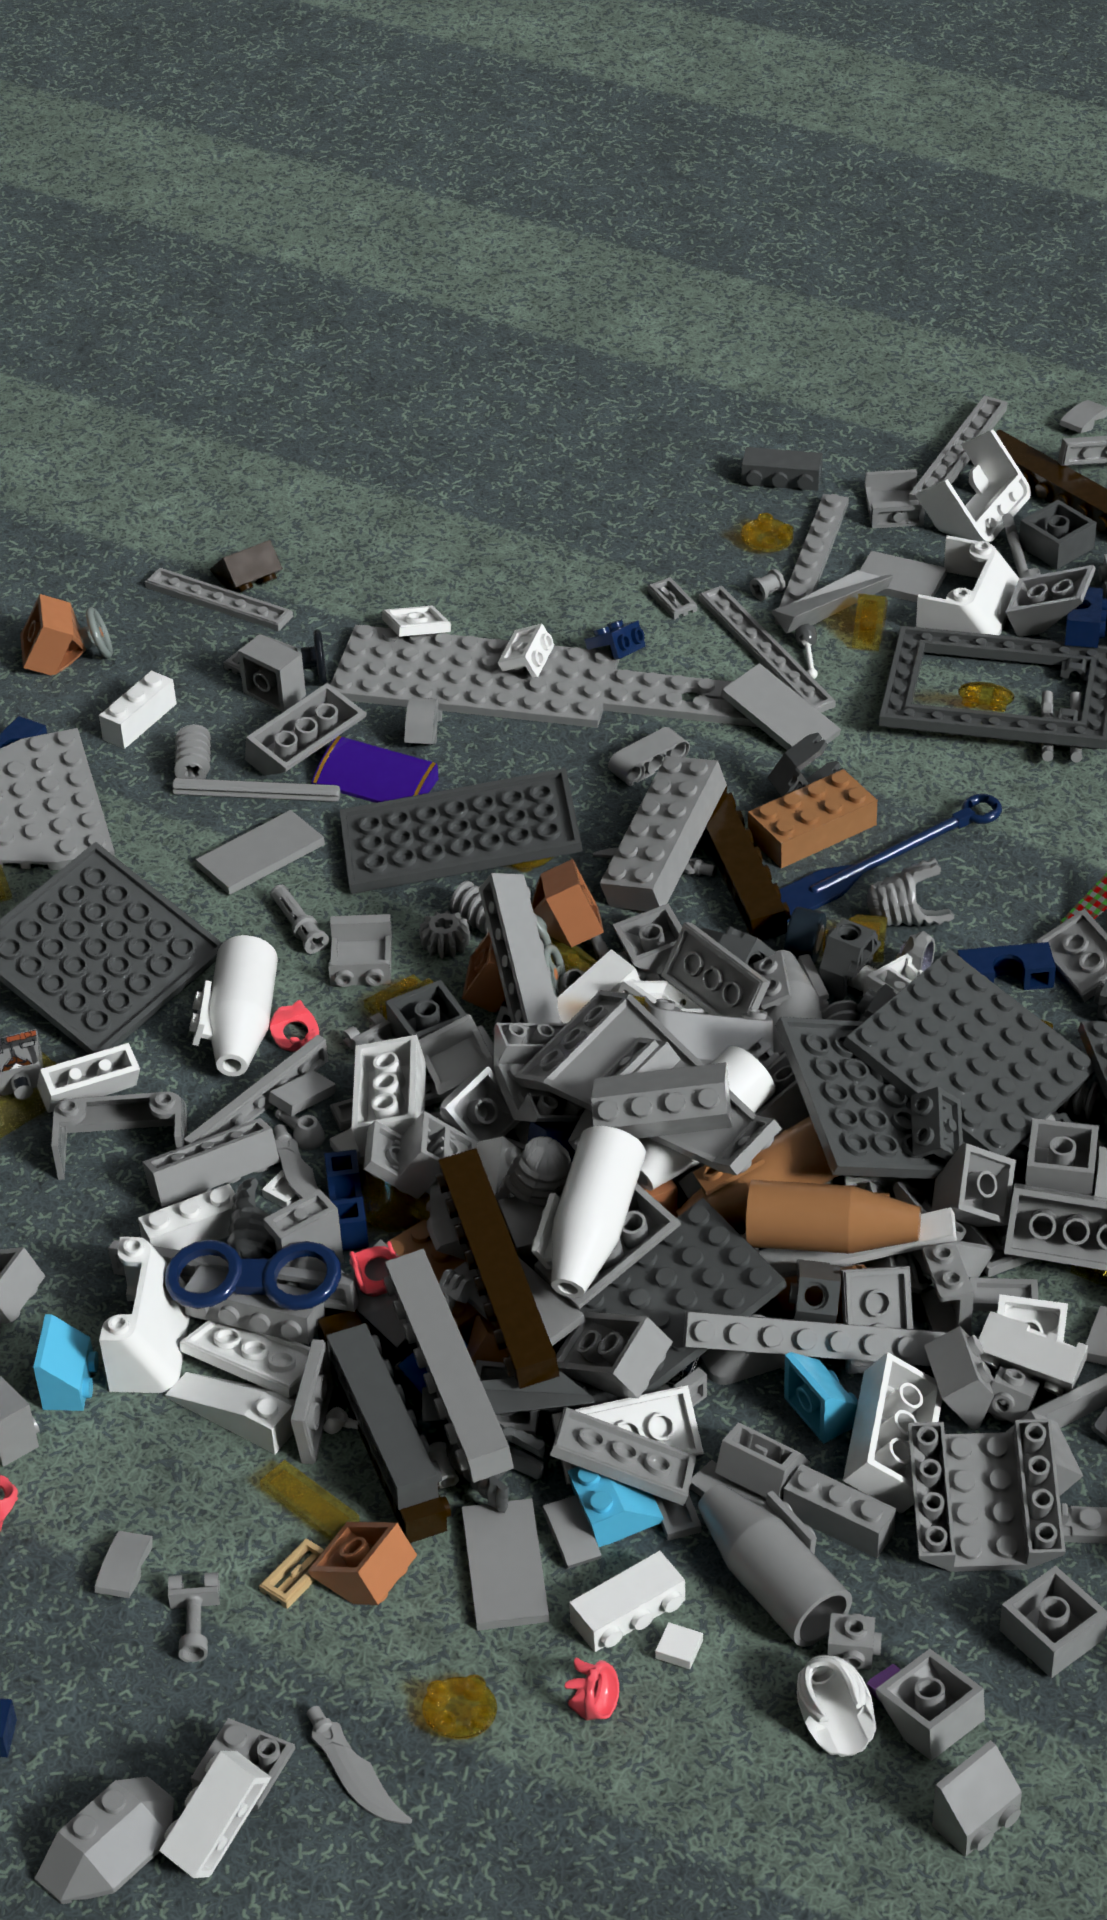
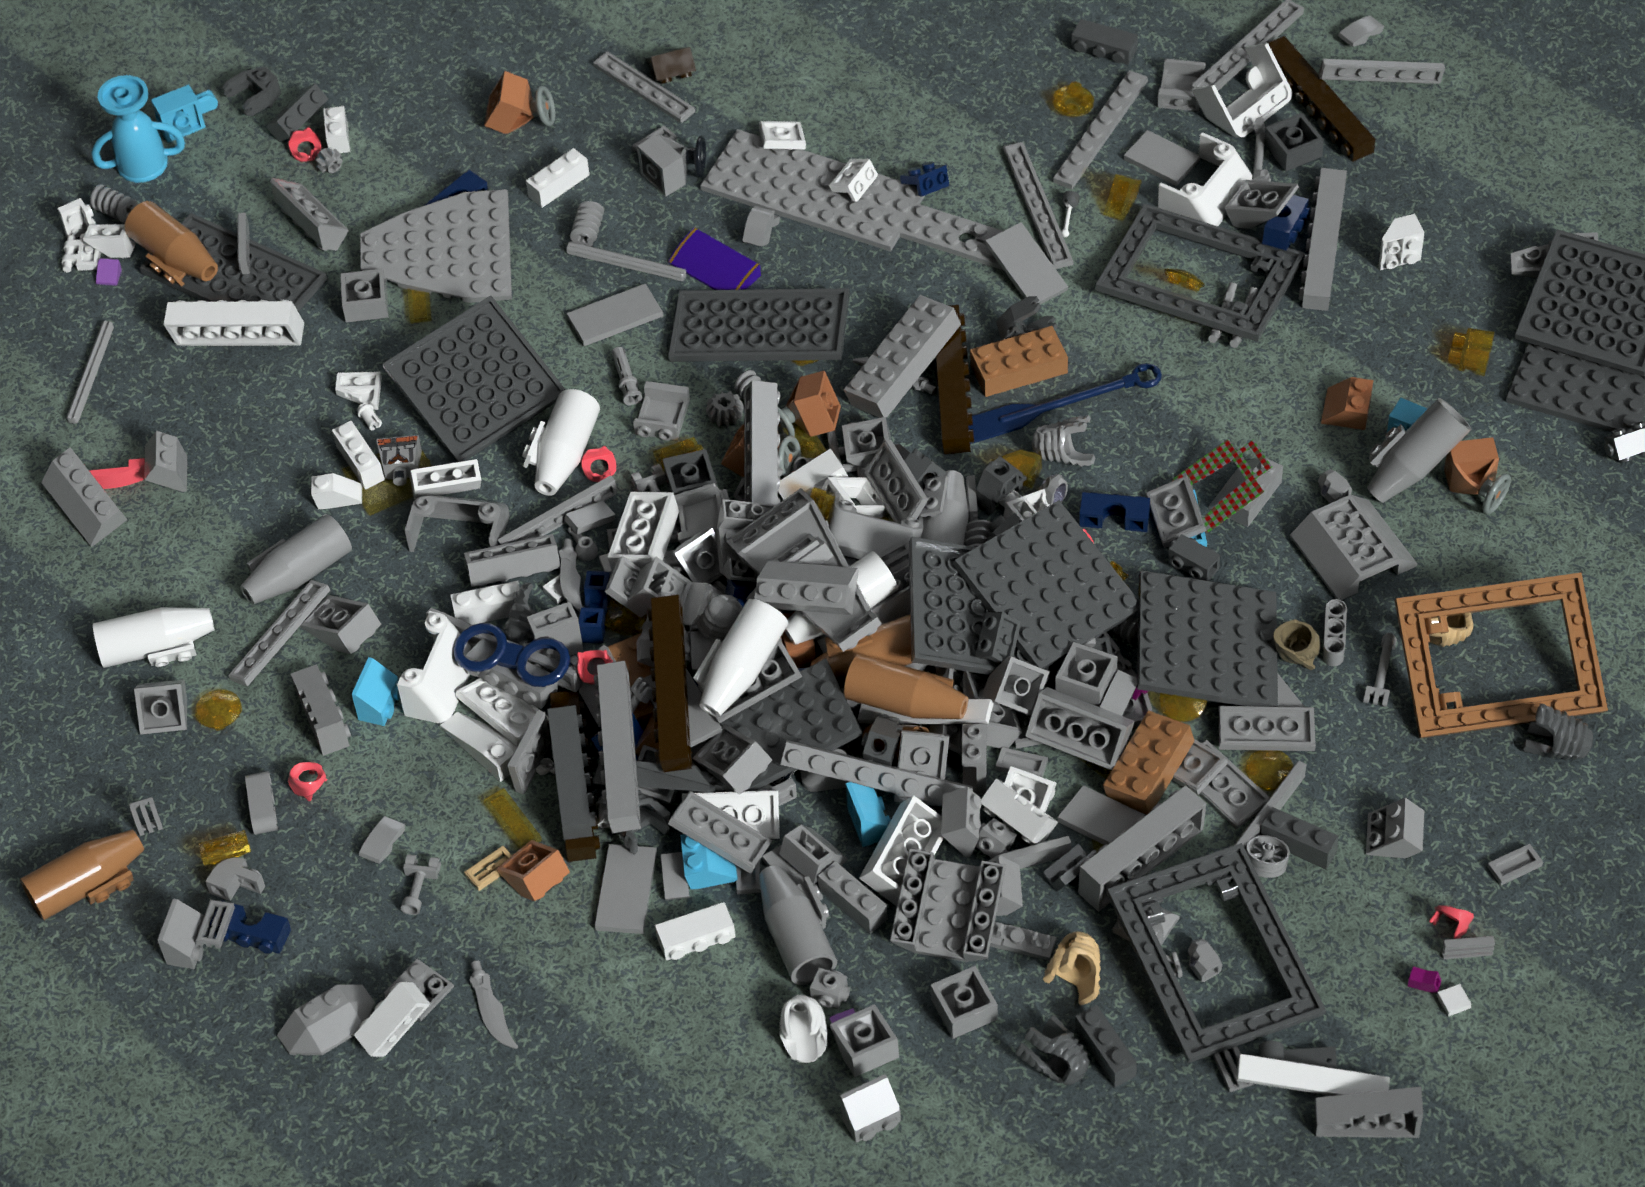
camera: 15 degrees right, 10 degrees up
light grey slope [245,683,367,776] -> none
clear yellow dish [422,1675,497,1740] -> none
coral piece [564,1658,619,1721] -> none
light grey beam [608,727,690,786] -> none
light grey tile [647,577,697,619] -> none
white tile [655,1622,703,1669] -> none
light grey bush [750,569,785,601] -> none
light grey wedge [772,570,893,633] -> none
black wheel [784,907,827,964] -> none

